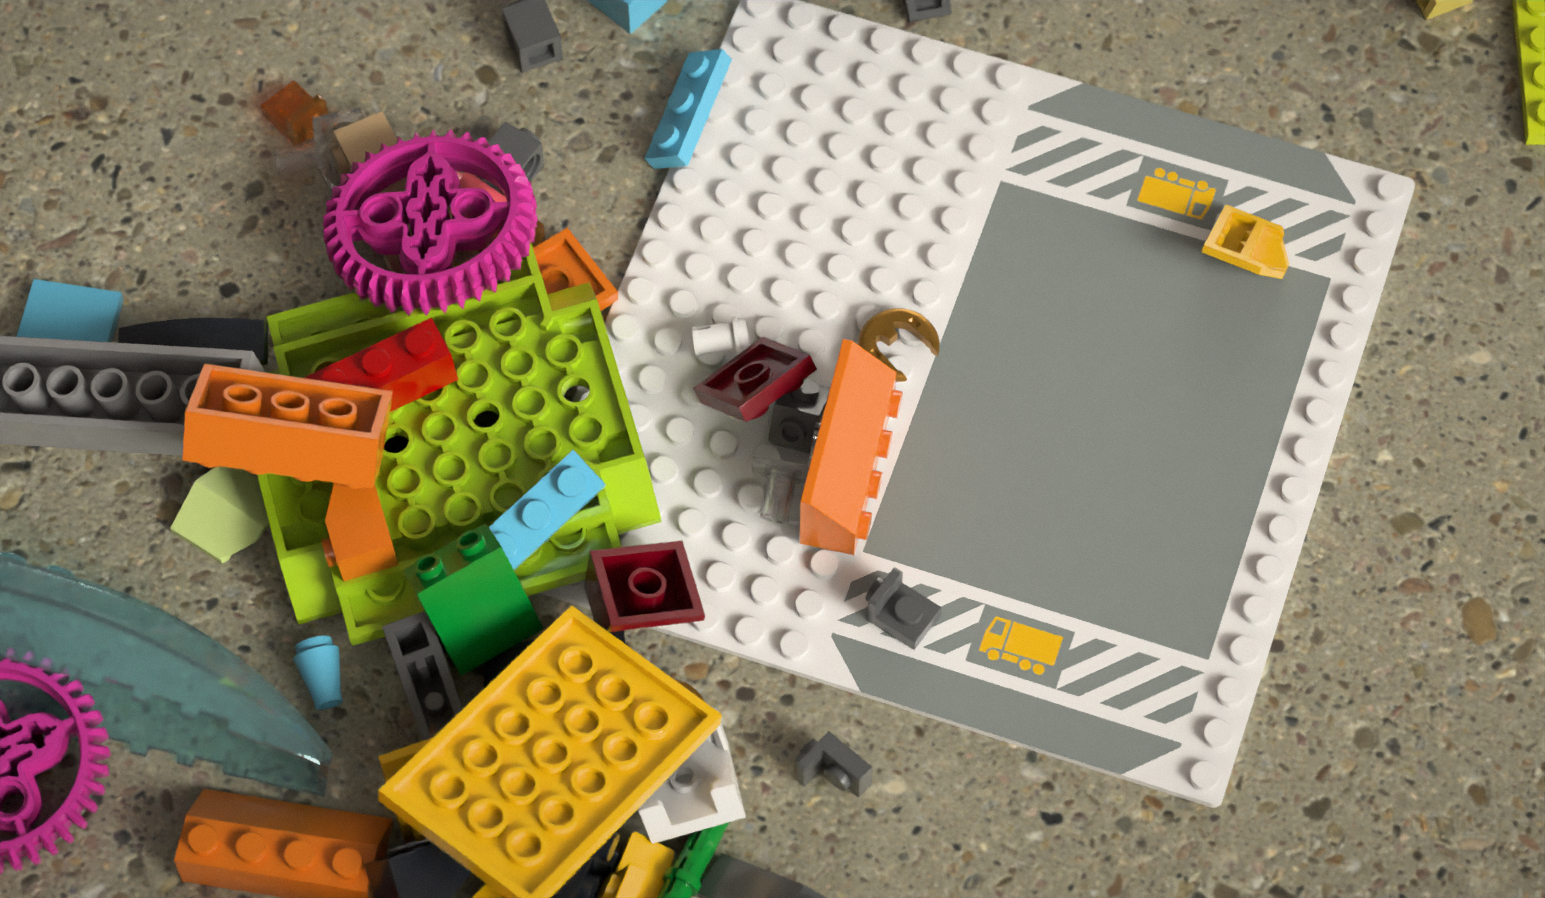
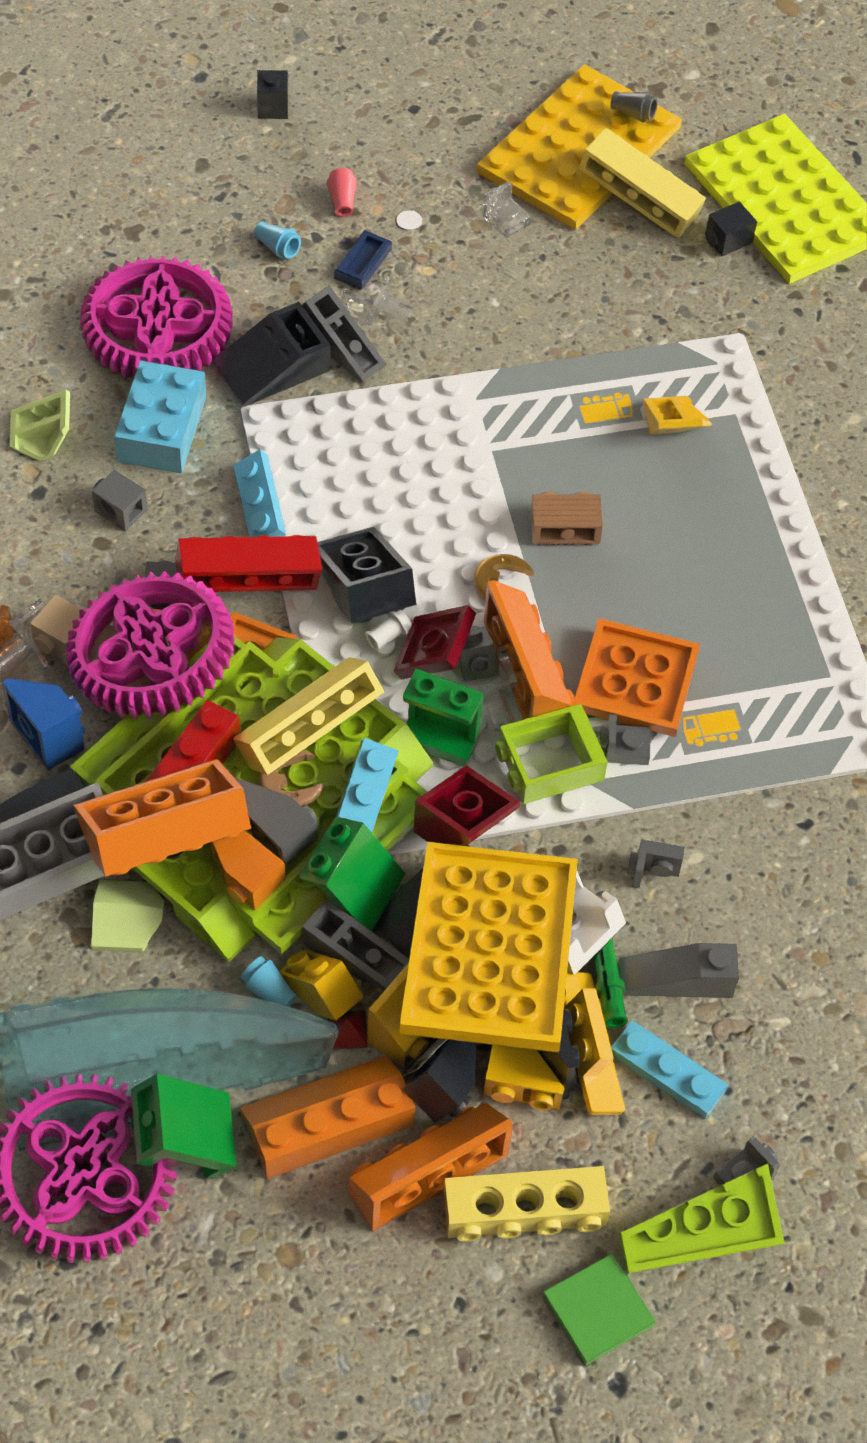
camera: 35 degrees left, 5 degrees down
none -> blue slope [2,678,86,770]
none -> green panel [131,1074,237,1179]
none -> red brick [175,535,322,592]
none -> light yellow brick [233,657,384,775]
none -> dark grey slope [234,777,318,865]
none -> medium nougat head [259,750,325,806]
none -> yellow slope [279,950,364,1021]
none -> black slope [318,526,417,624]
none -> dark red slope [327,1010,368,1050]
none -> green panel [403,669,484,767]
none -> lime window [495,703,608,804]
none -> medium nougat brick [530,491,603,545]
none -> orange plate [575,618,700,737]
none -> black brick [705,201,757,256]

